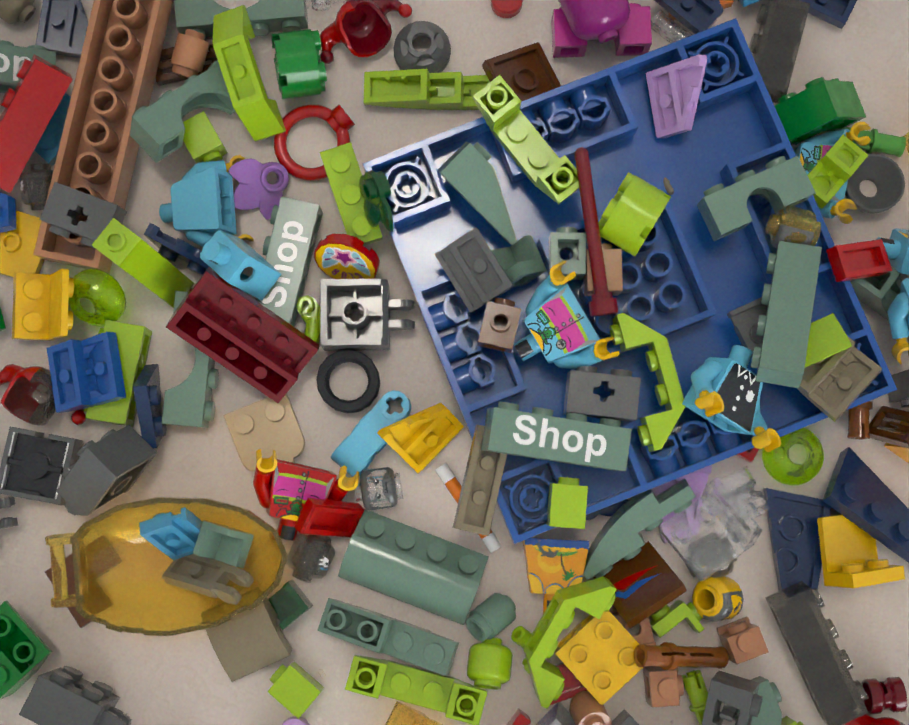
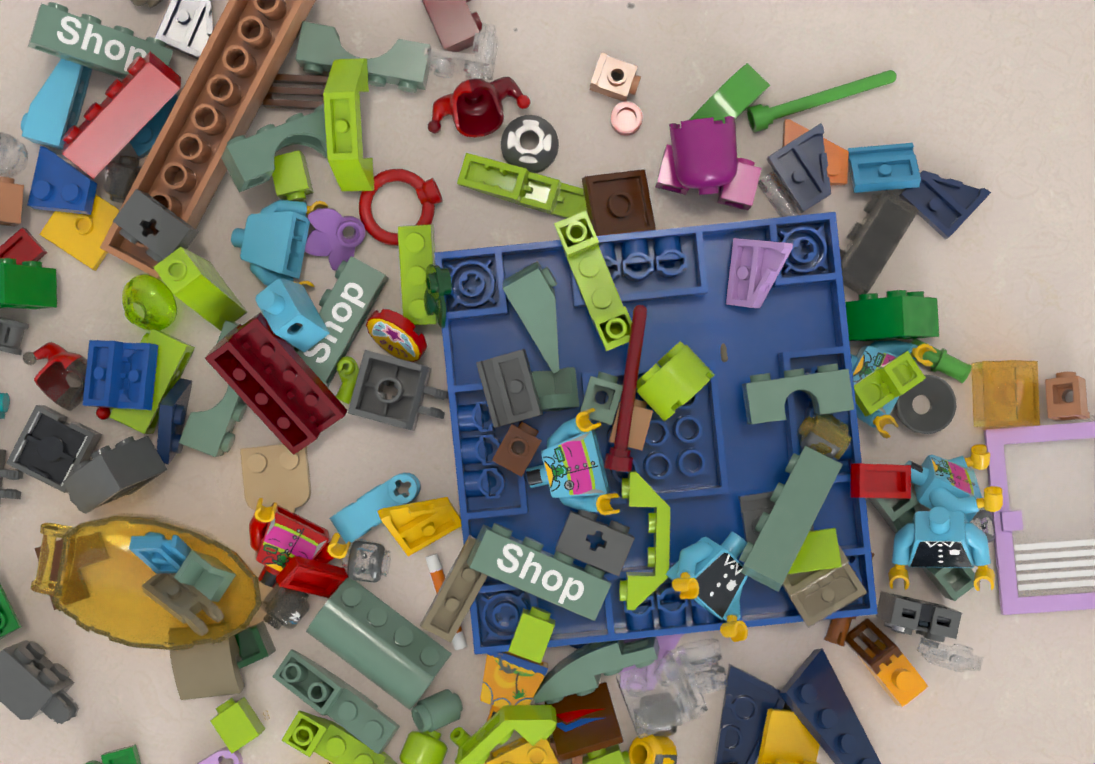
camera: 20 degrees right, 5 degrees up
yellow bracket [12,268,74,341] -> none
dark blue wing [144,223,213,276] -> none
nougat brick [170,29,210,78] -> none
green brick [271,29,327,100] -> none
black tyre [316,349,380,414] -> none
clear neon green piece [762,427,824,485] -> none

